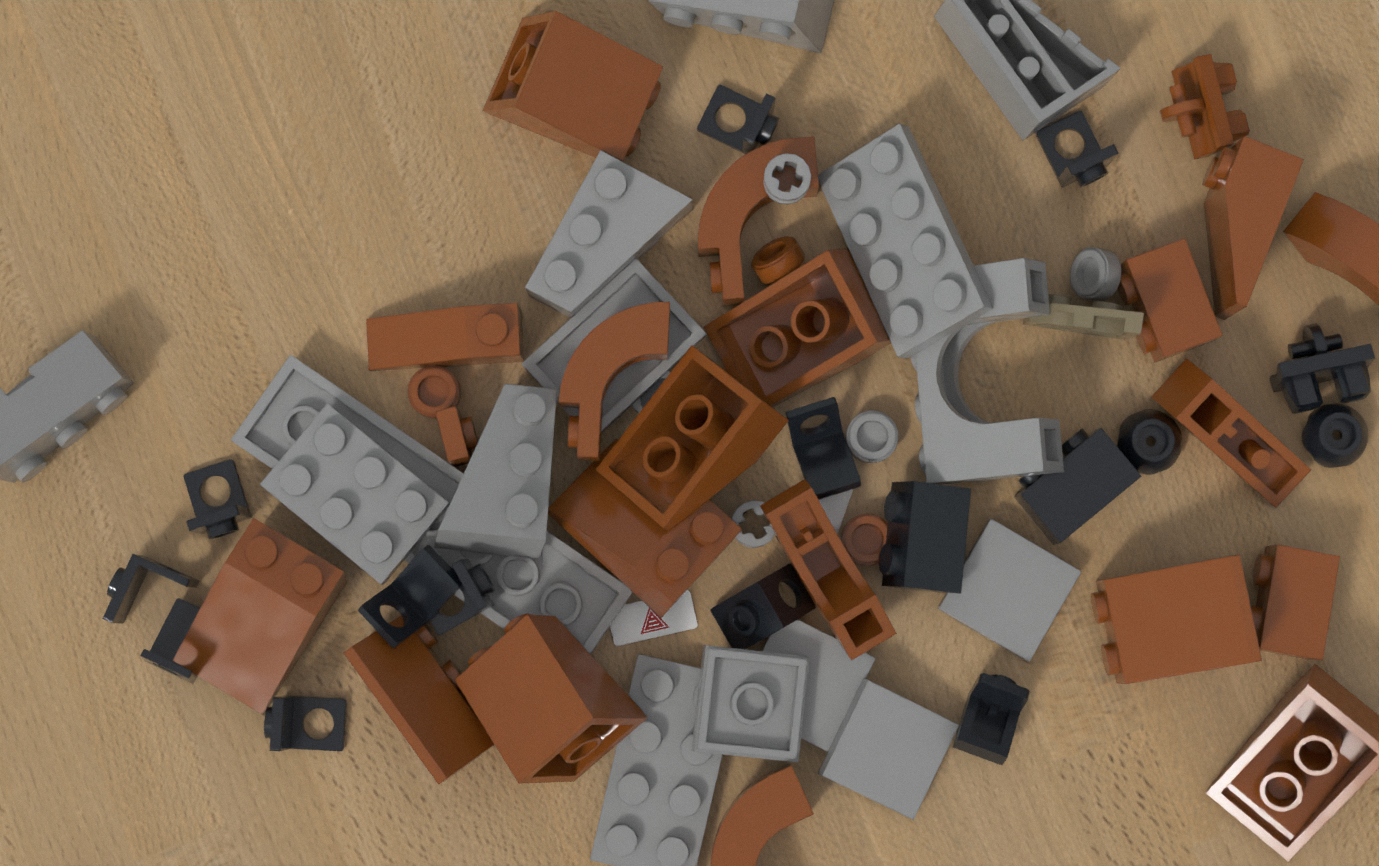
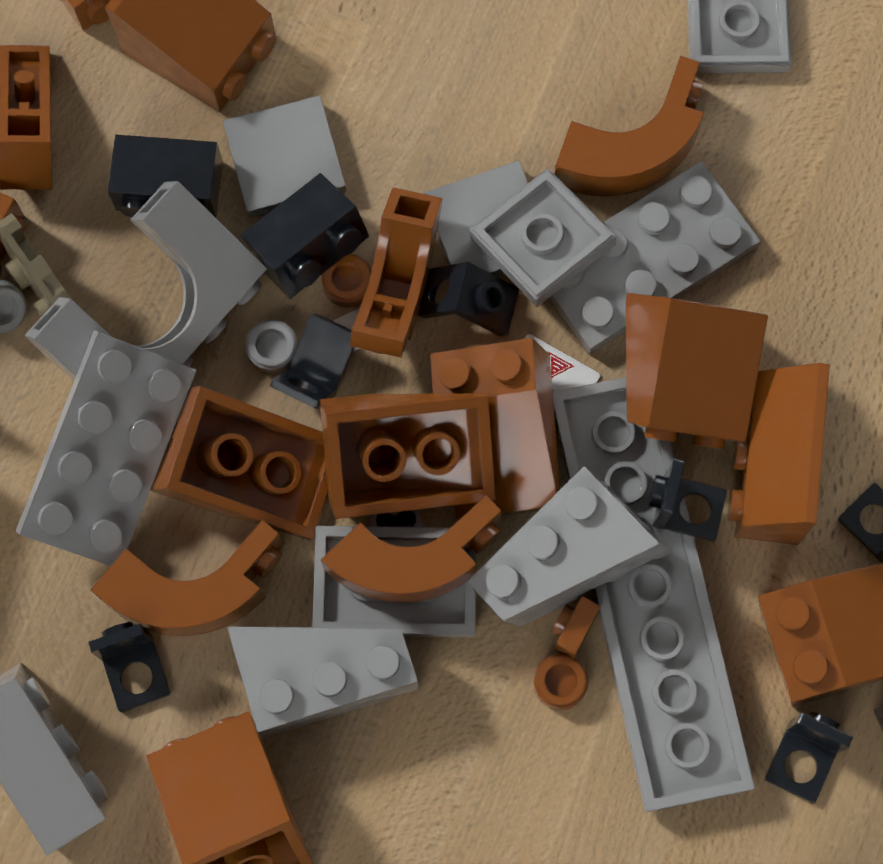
camera: 135 degrees left, 10 degrees down
light grey plate [260,403,450,585] -> none
black bracket [358,545,463,648] -> none
dark orange slope [366,303,524,371] -> none
light grey bush [732,500,775,548] -> none
dark orange tile [751,236,805,284] -> none
light grey bush [763,153,811,205] -> none
light grey tile [818,678,959,820] -> none
black bracket [953,673,1030,765] -> none
black plate [1117,409,1182,475] -> none

